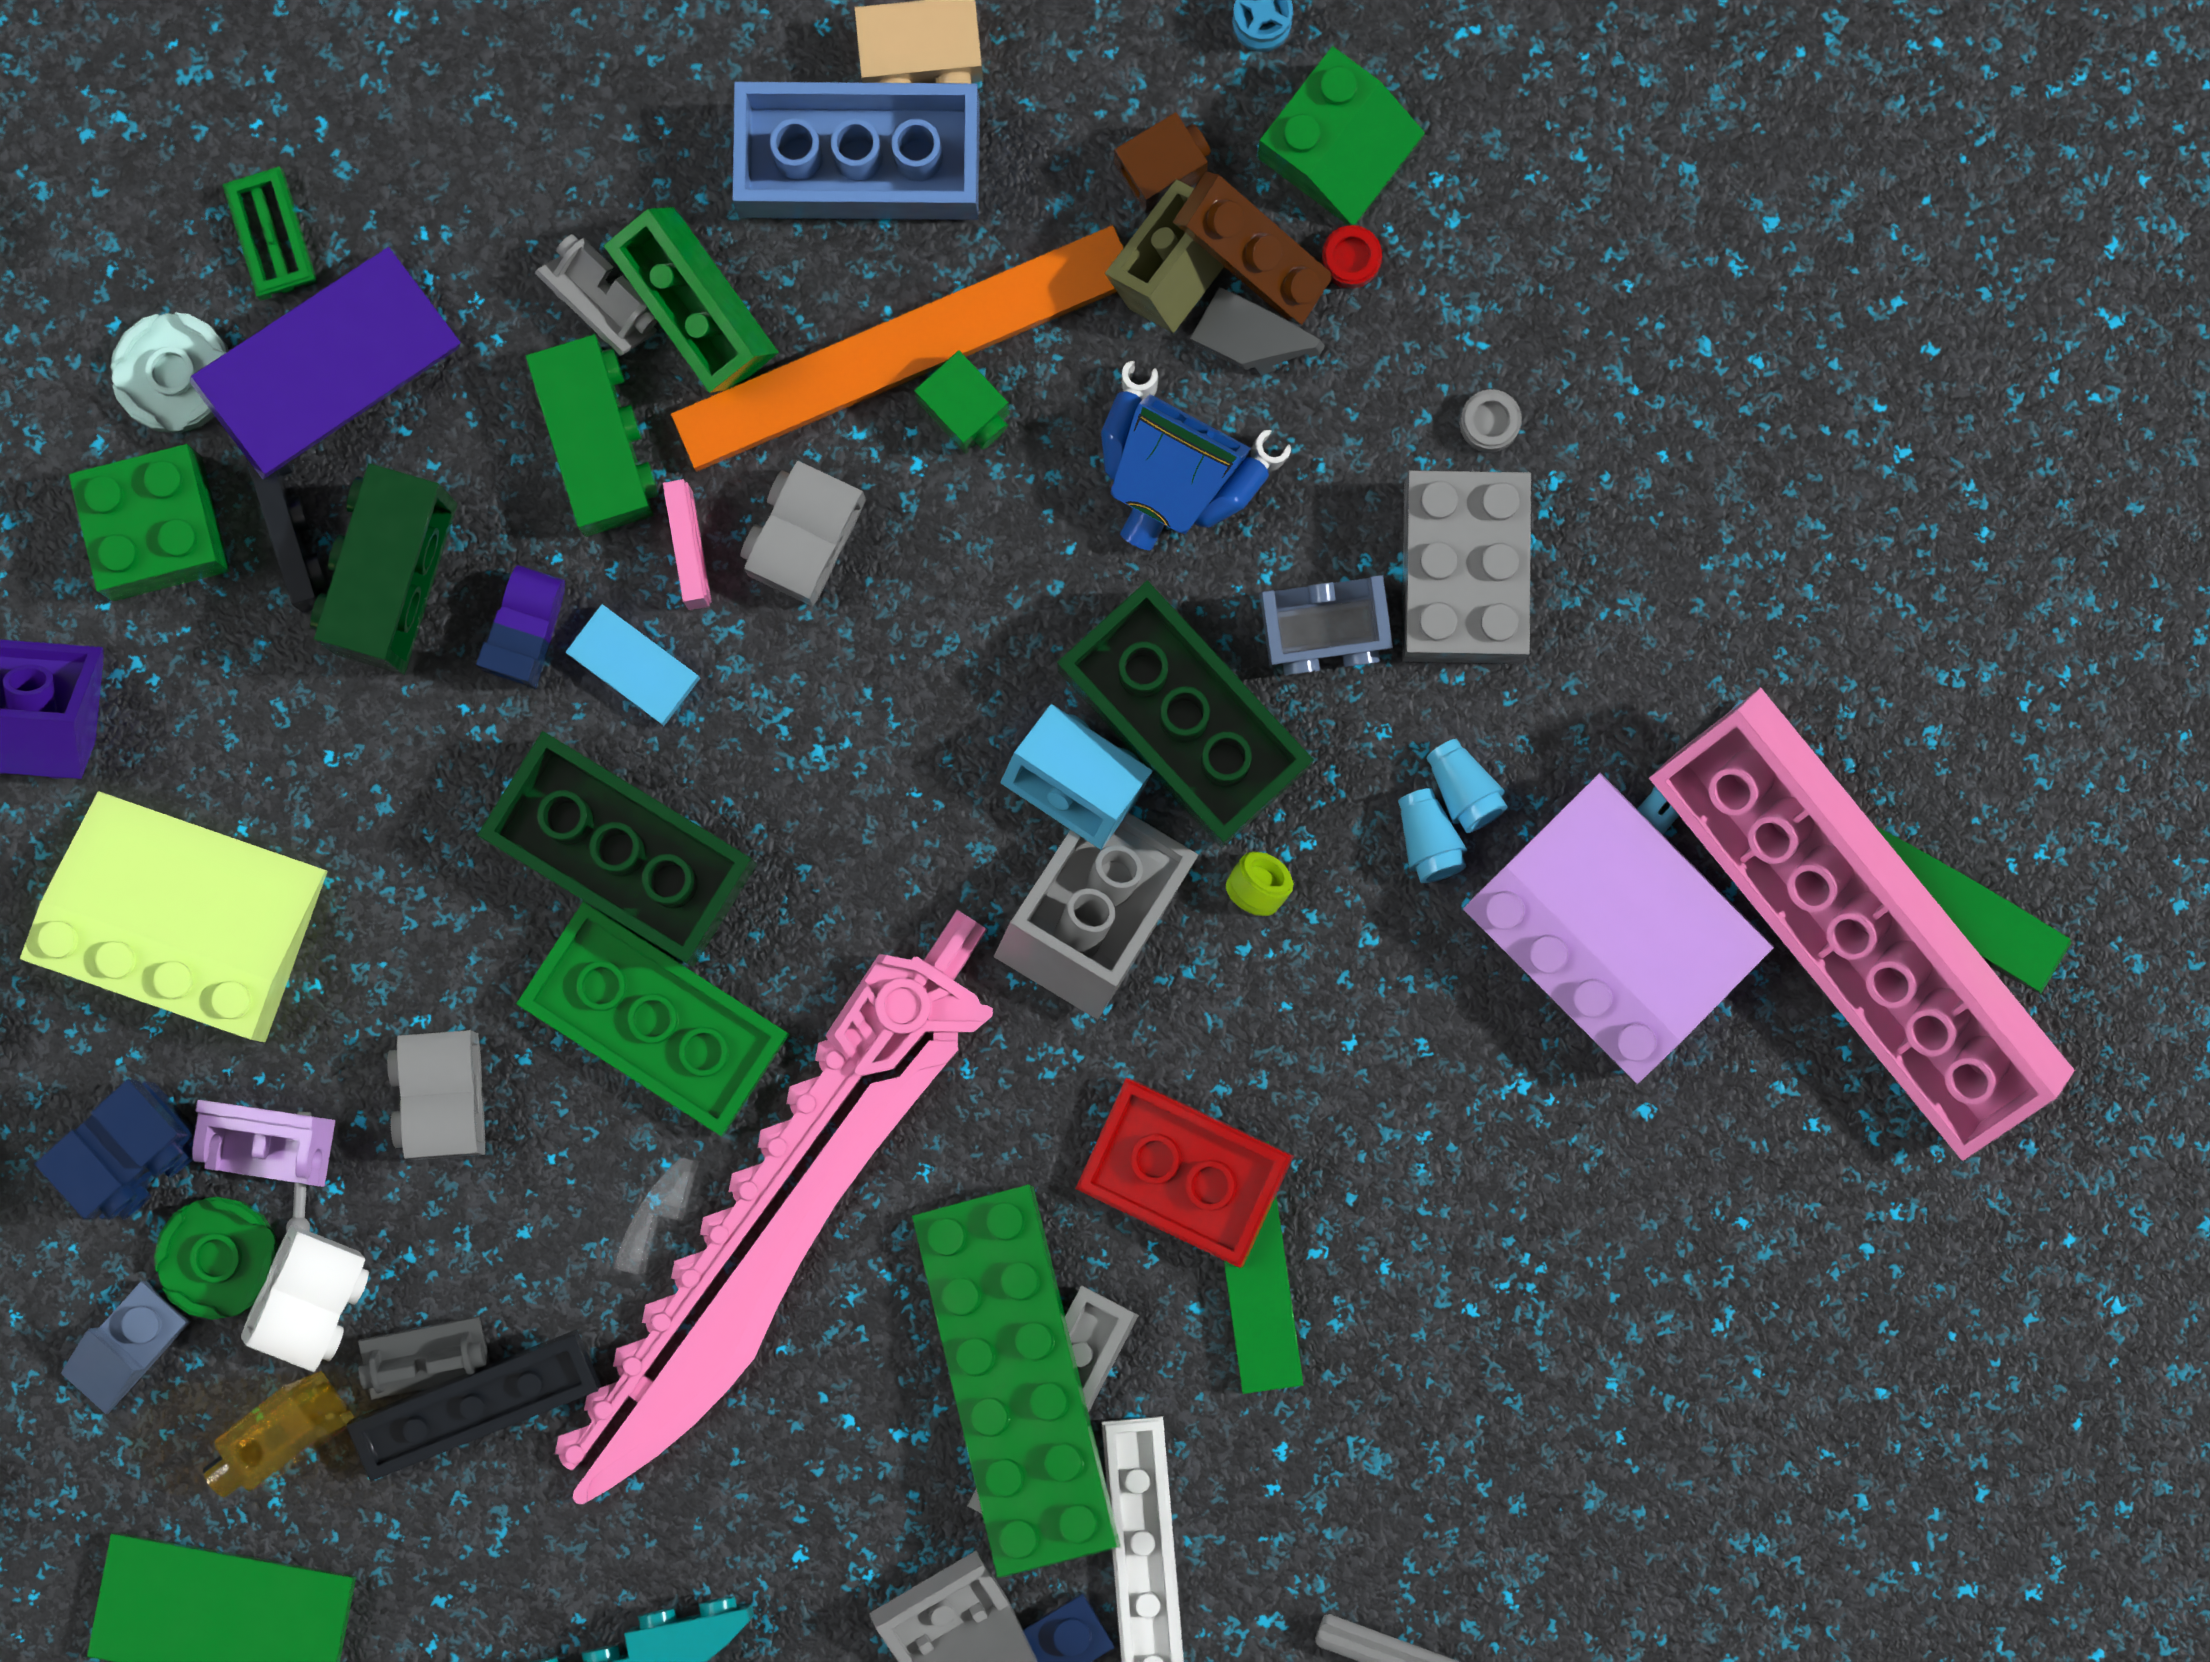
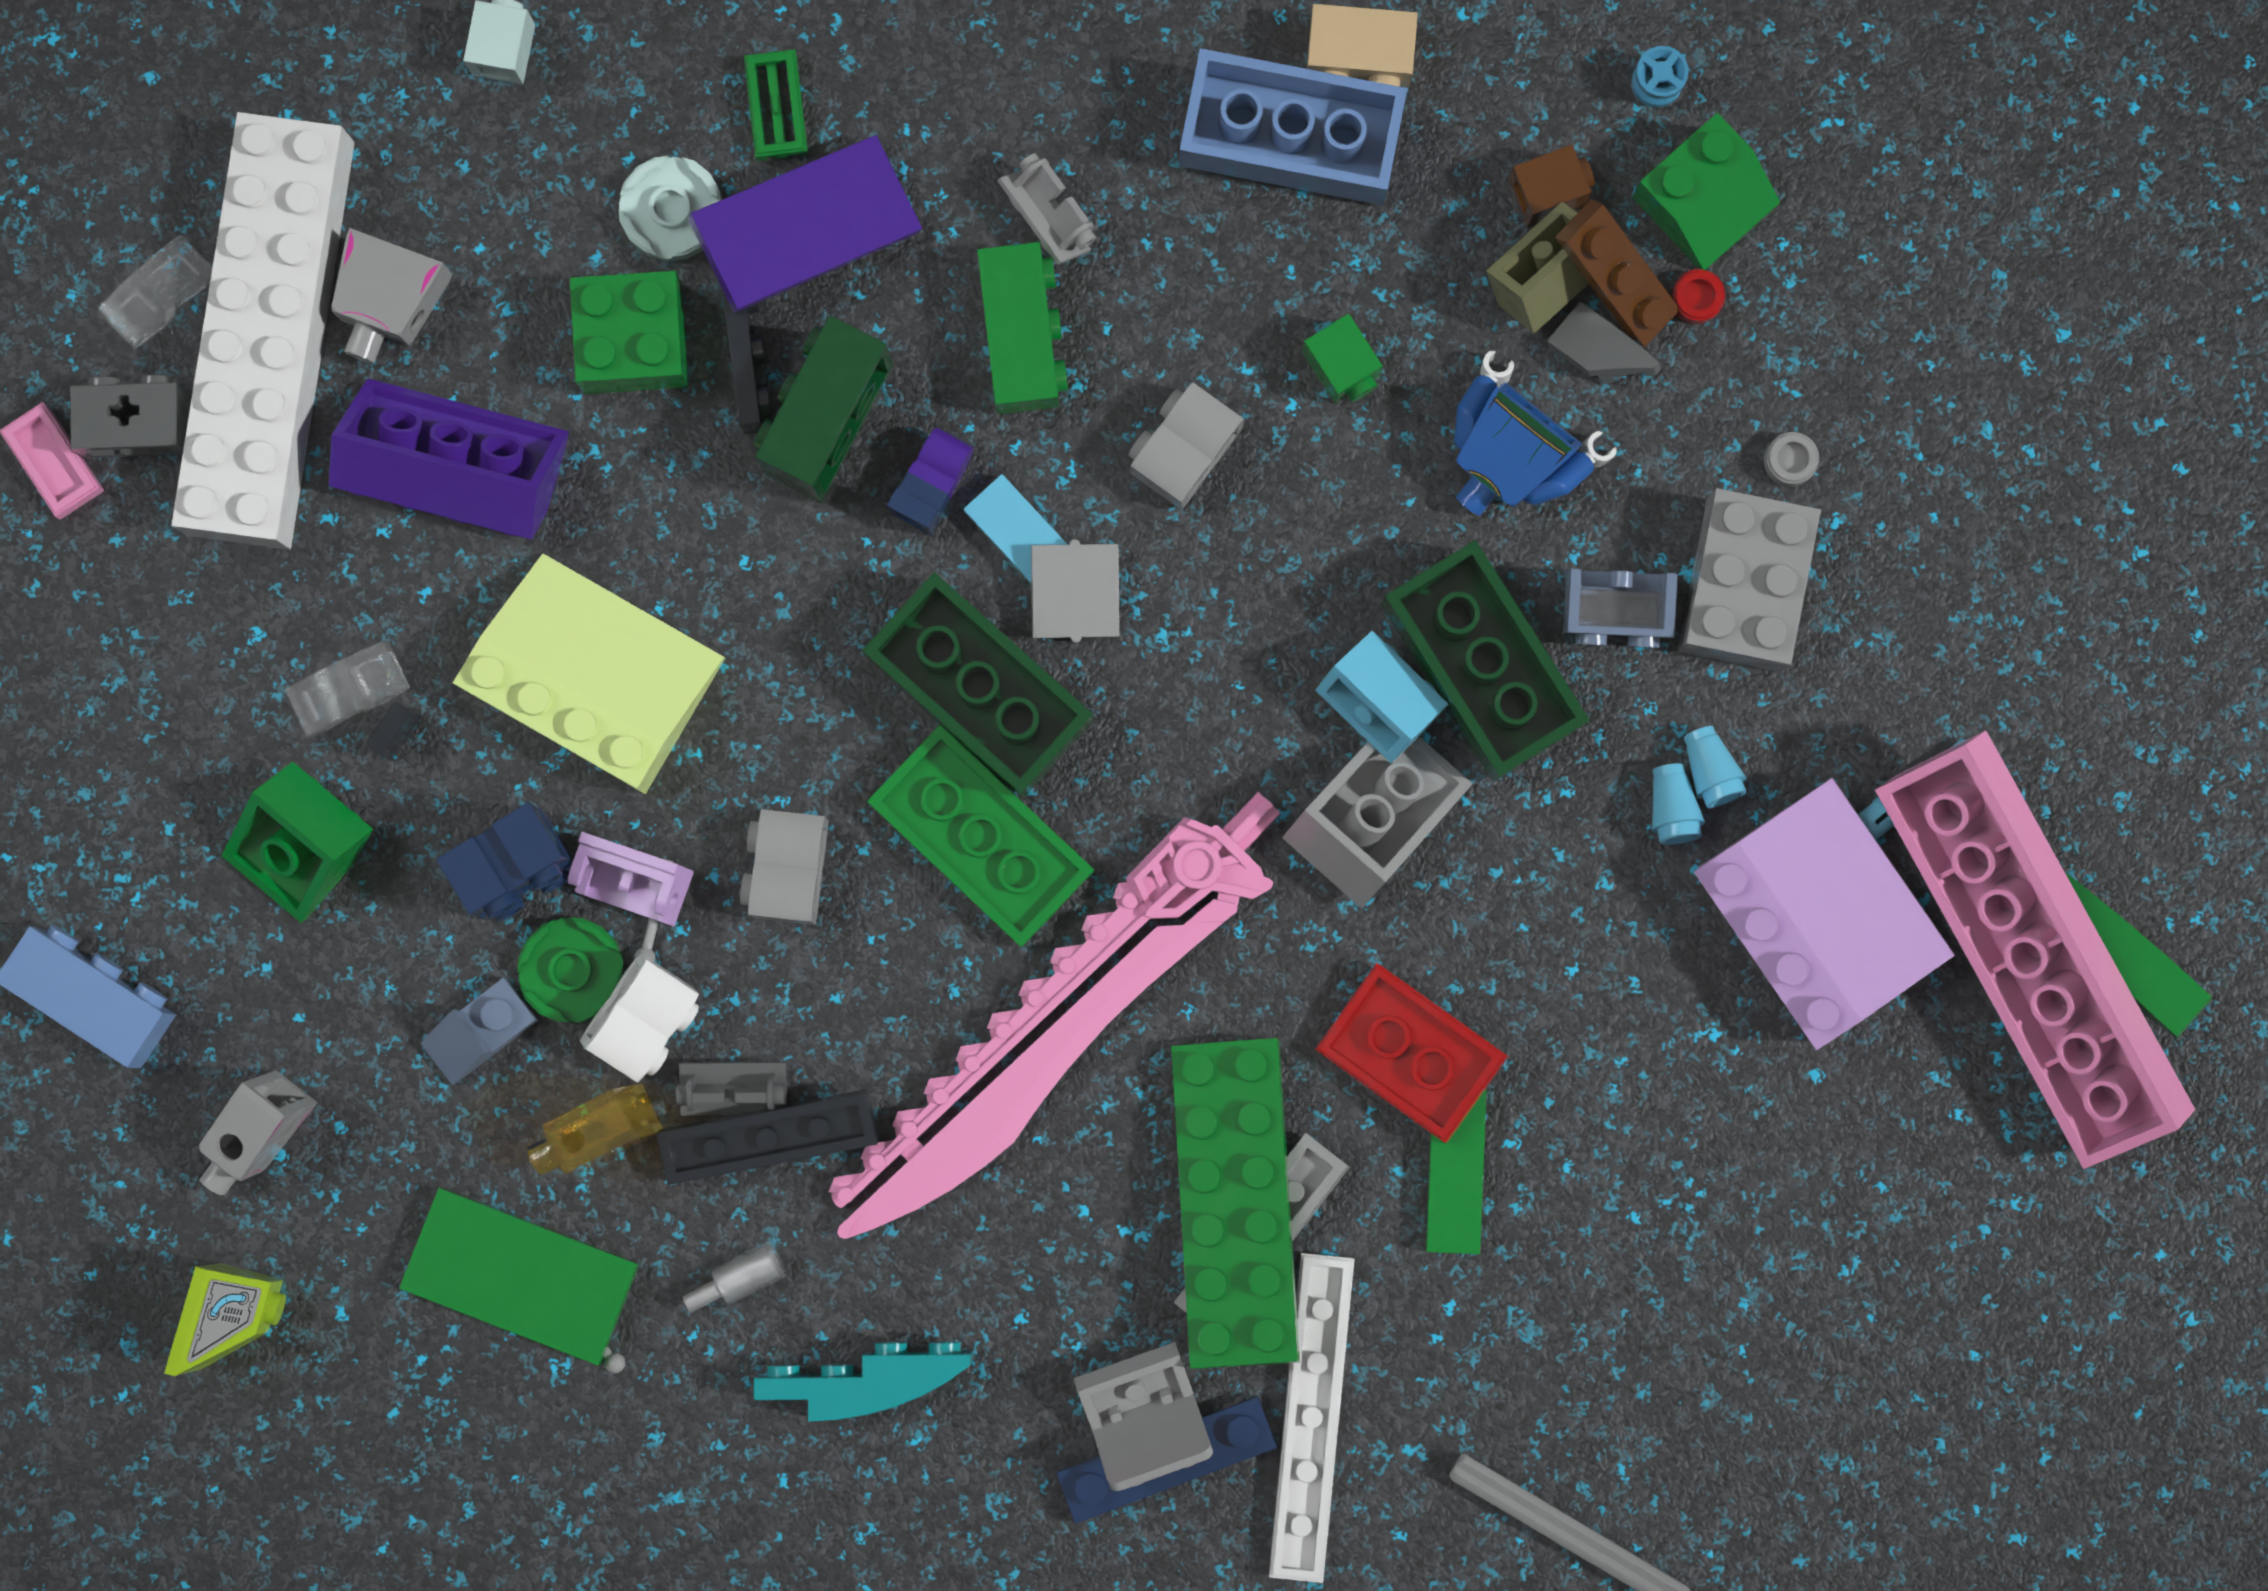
camera: 10 degrees right, 0 degrees up
green brick [603,207,779,393] -> none
clear slope [614,1157,699,1274] -> none
bright pink tile [663,479,712,610] -> none
orange tile [671,225,1123,472] -> none
lime tile [1226,851,1294,916] -> none
none -> clear piece [682,1240,787,1313]
none -> light grey piece [1031,539,1119,642]

